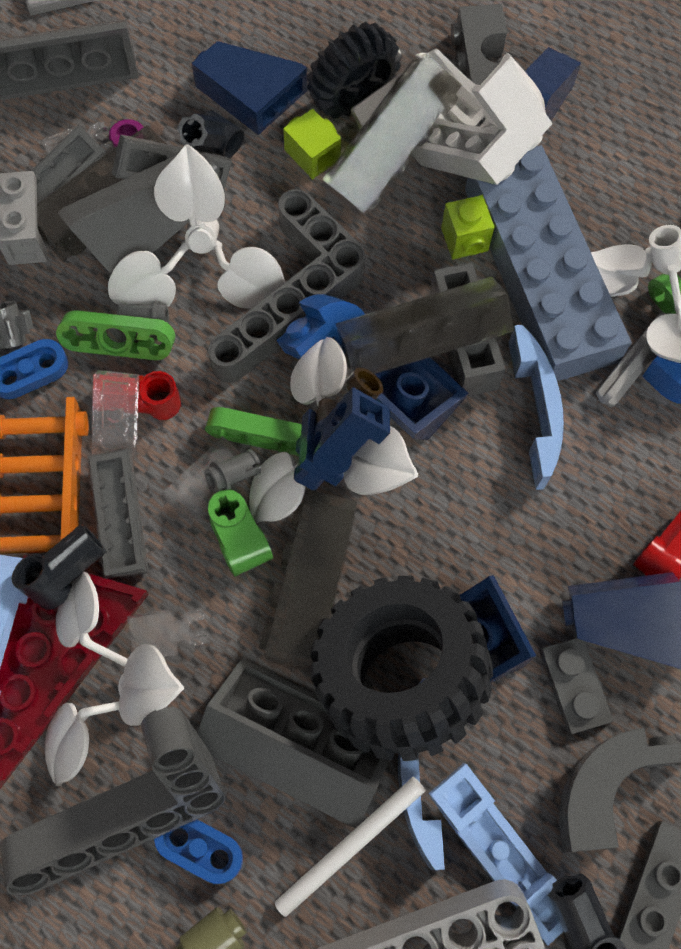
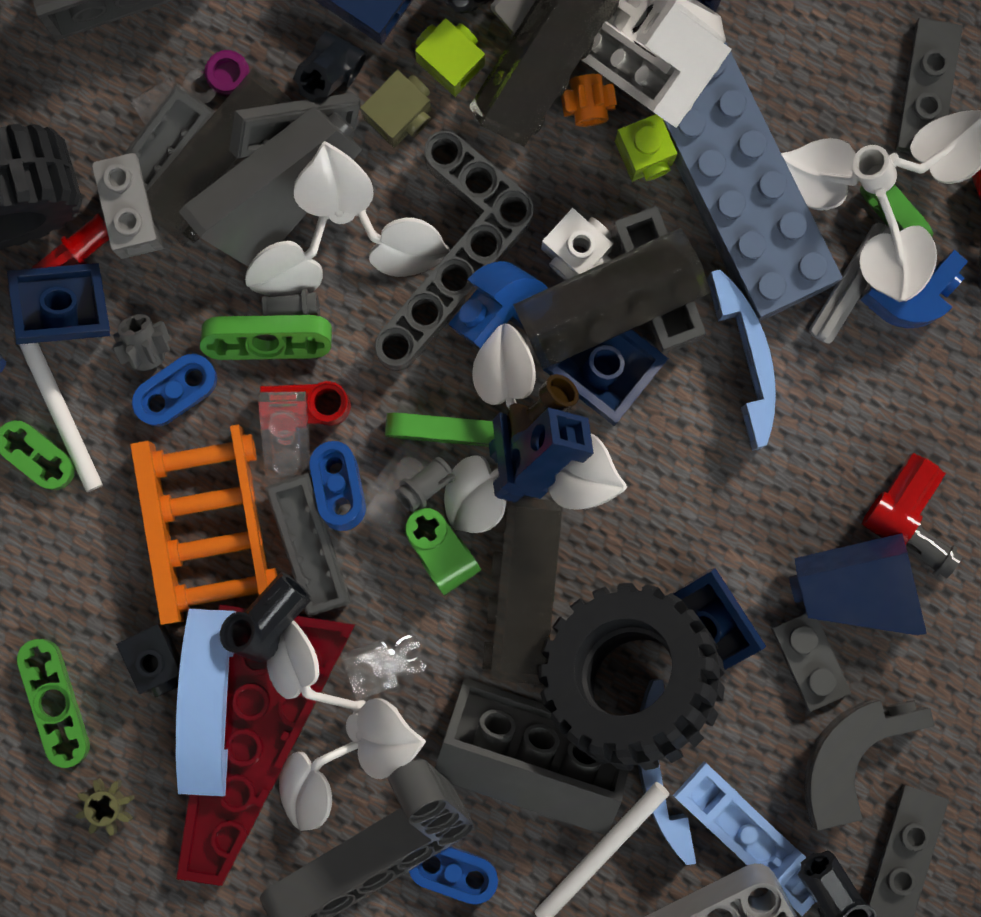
camera: 10 degrees left, 15 degrees up
none -> blue plate [309,441,366,531]
none -> olive brick [360,69,431,148]
none -> white brick [541,208,613,284]
none -> orange gear [561,74,617,127]

